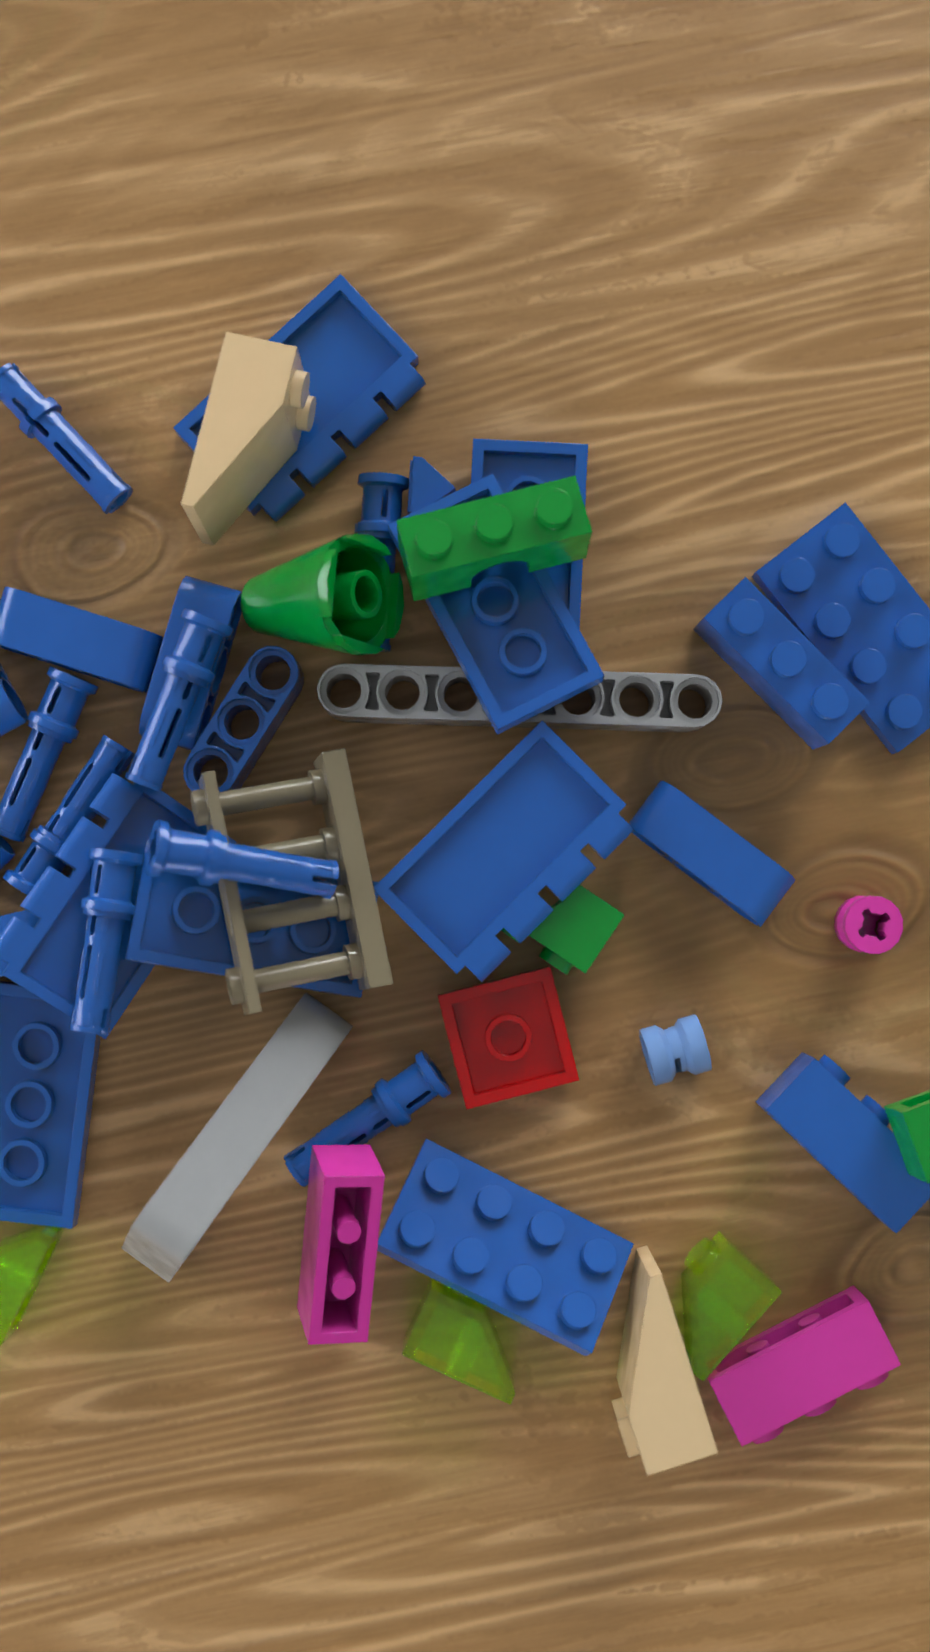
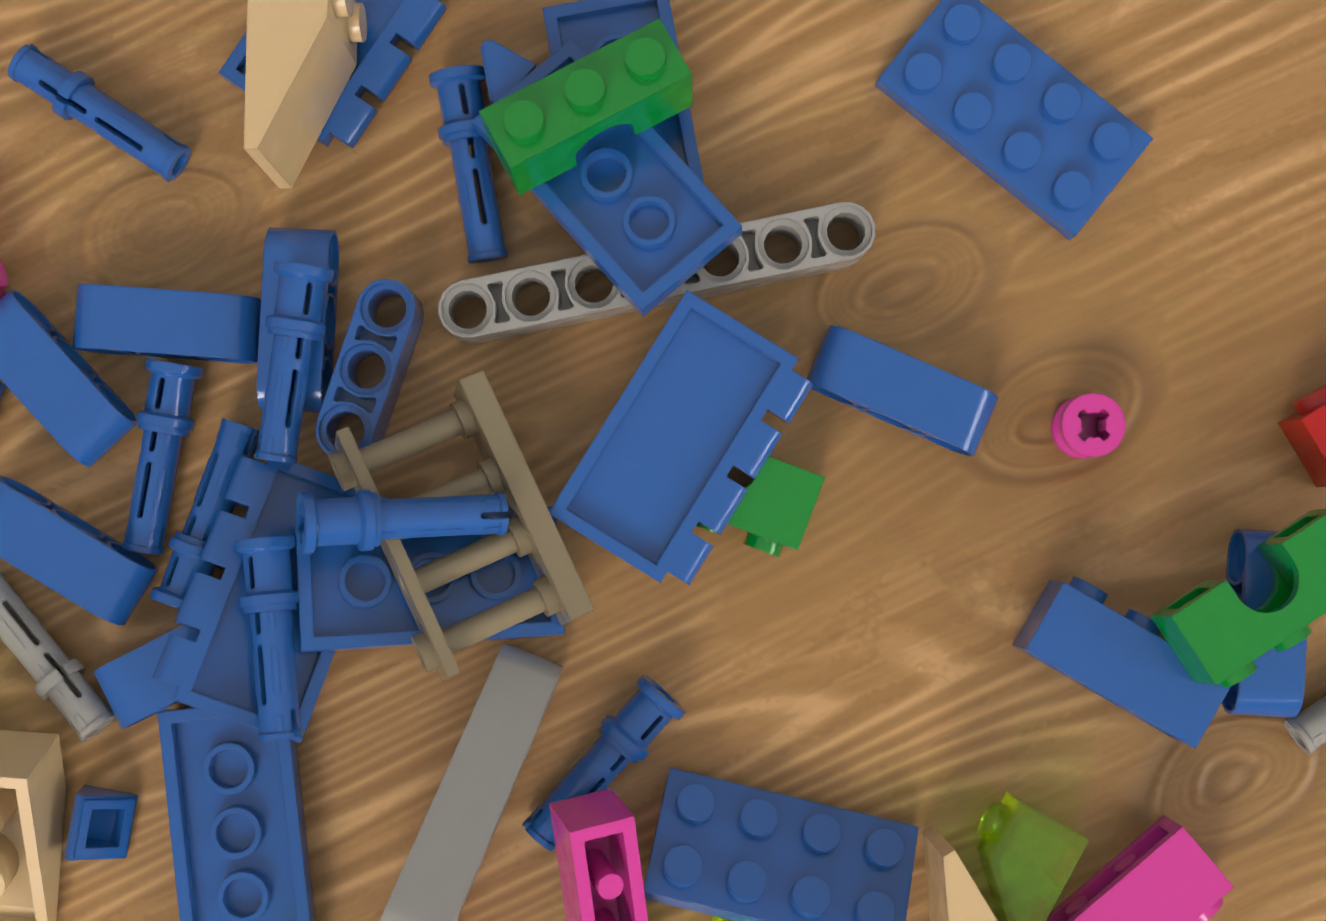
camera: 10 degrees left, 0 degrees up
green cone [241,533,404,655] -> none
red plate [438,966,580,1110] -> none
medium blue wheel [639,1014,712,1086] -> none
blue brick [693,577,871,750] -> none

